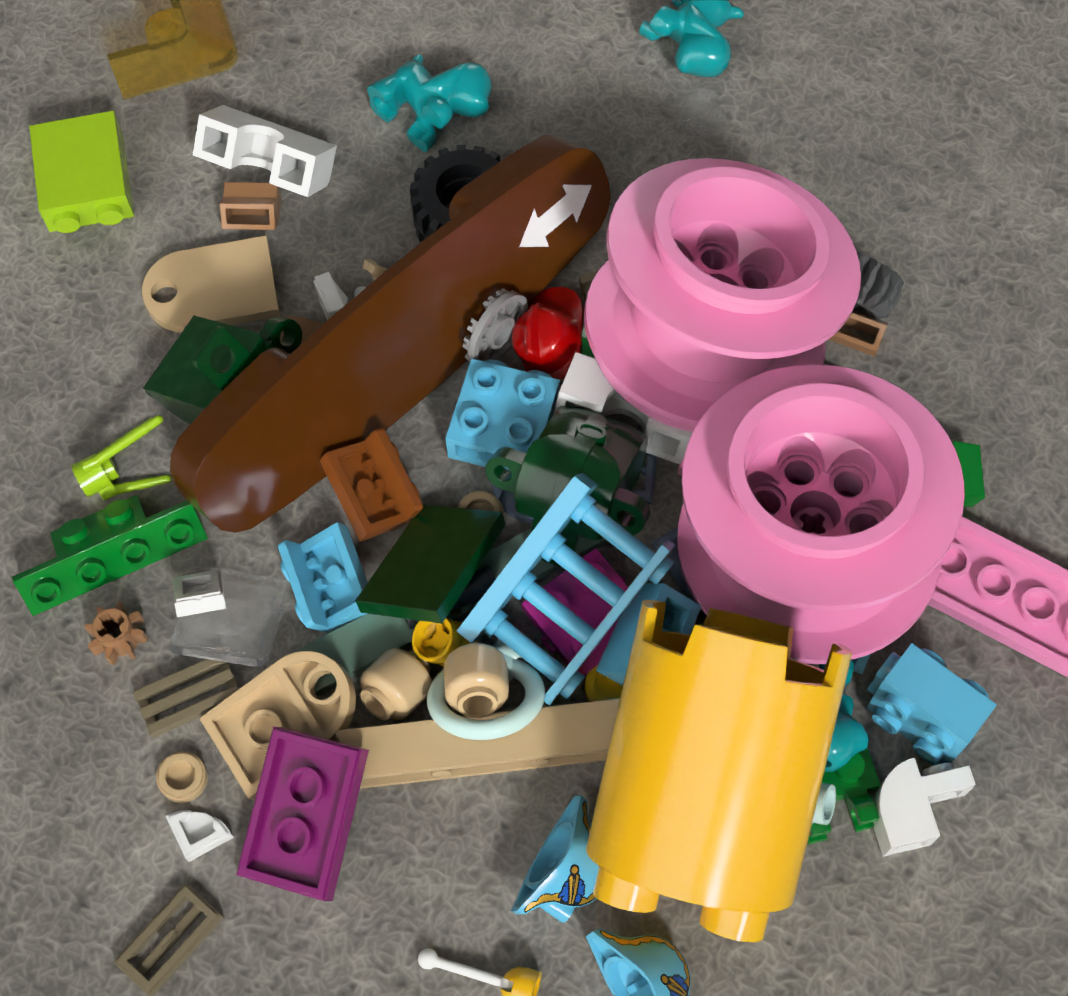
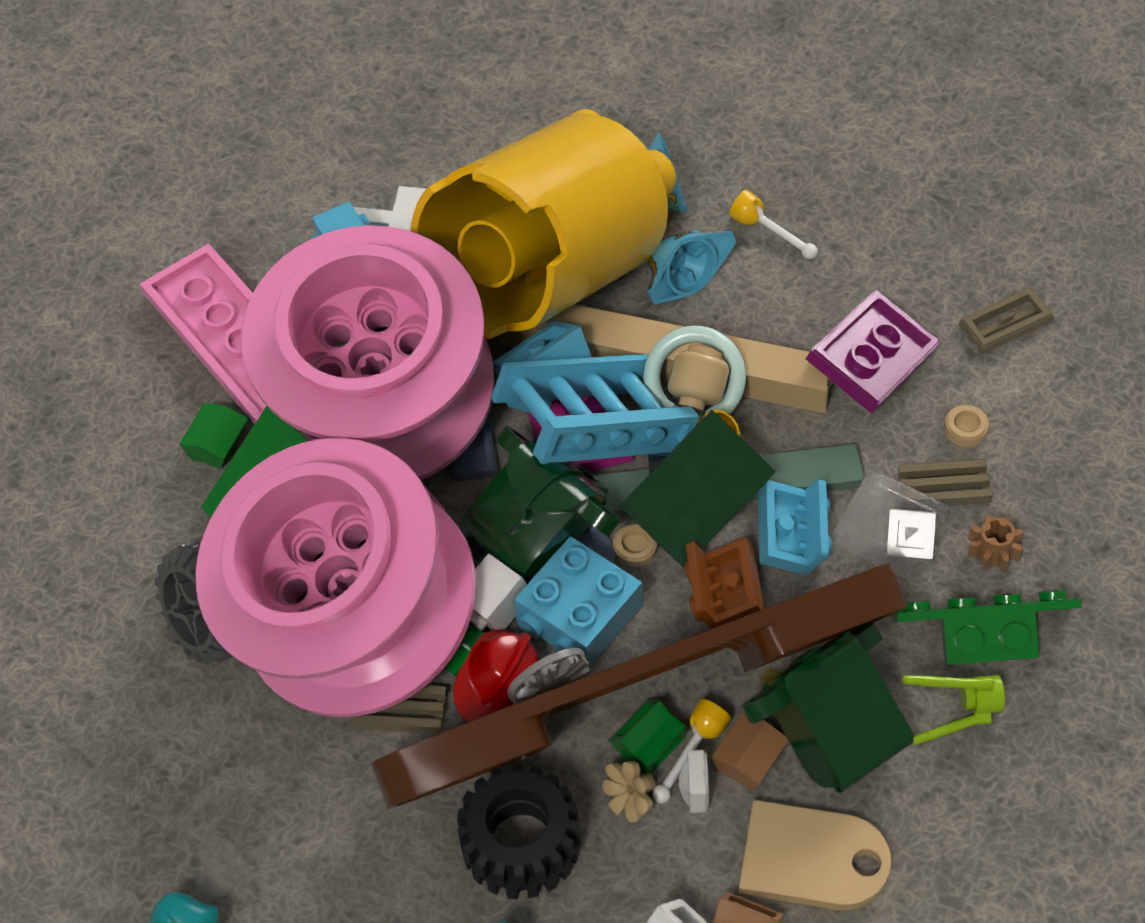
camera: 155 degrees left, 10 degrees down
white tile [166,810,234,862] -> none
tan tile [199,651,356,800] -> none
tan head [360,648,432,720] -> none

